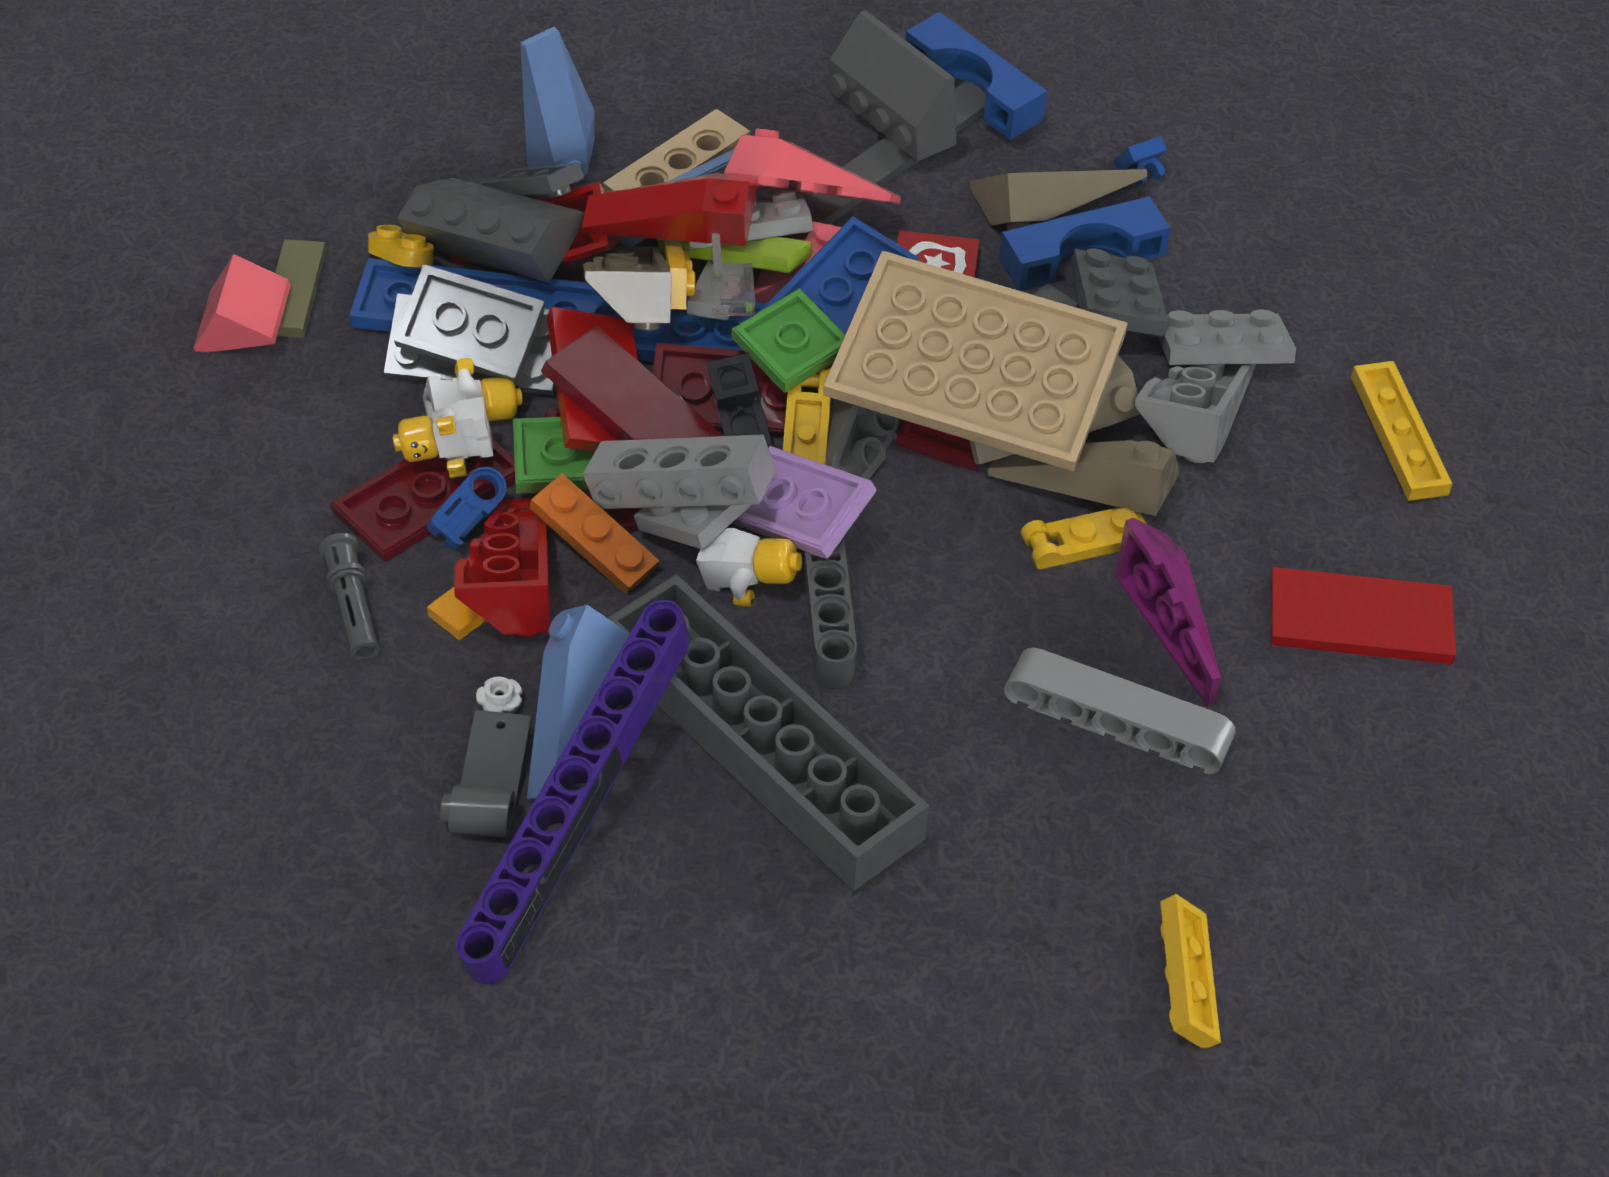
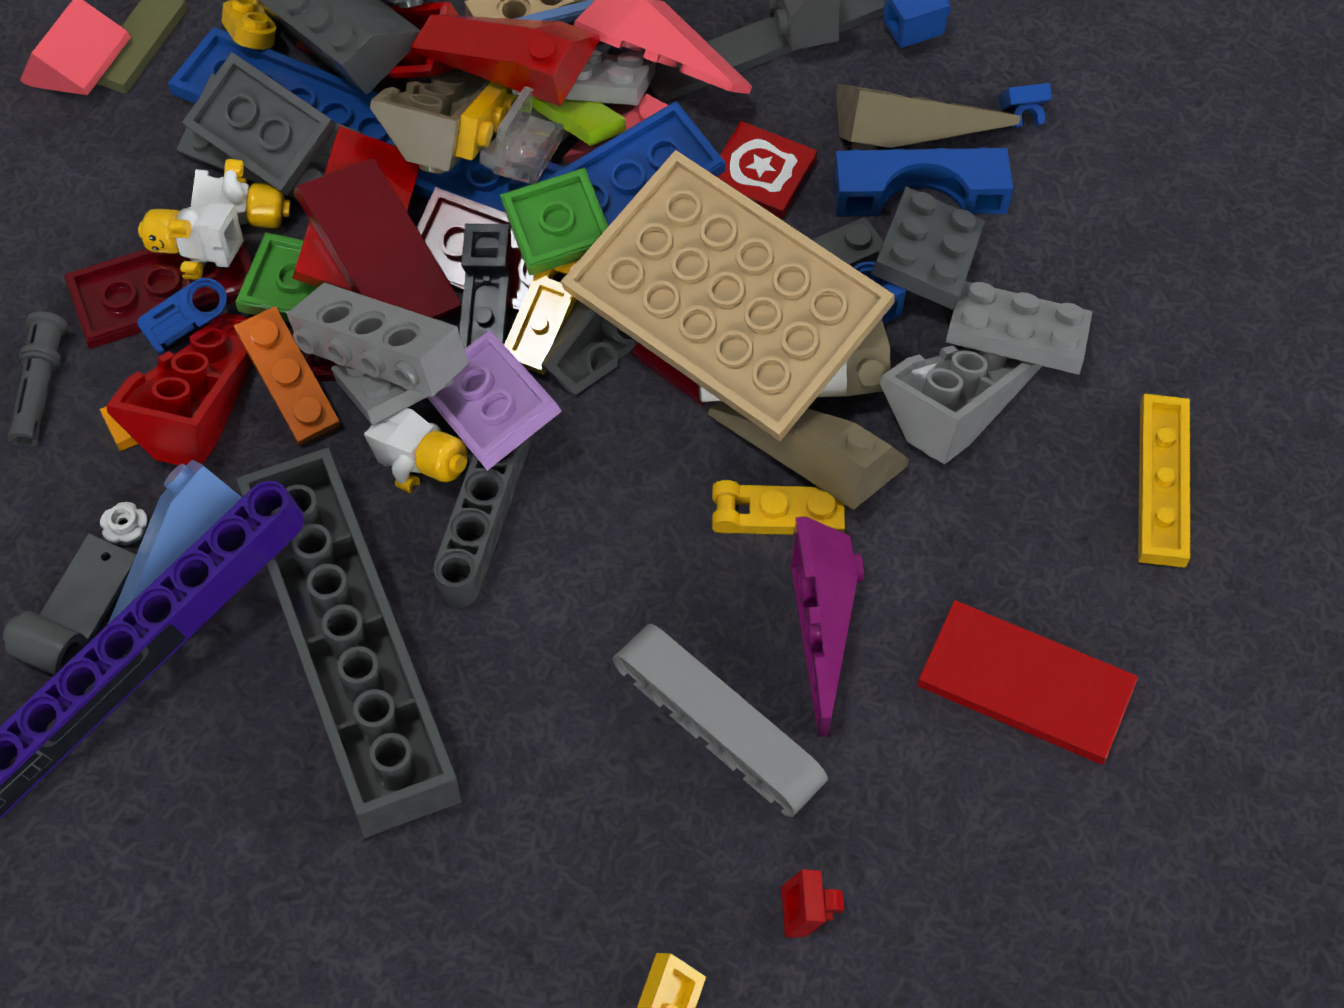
camera: 20 degrees right, 10 degrees up
none -> red tile [781,869,844,938]

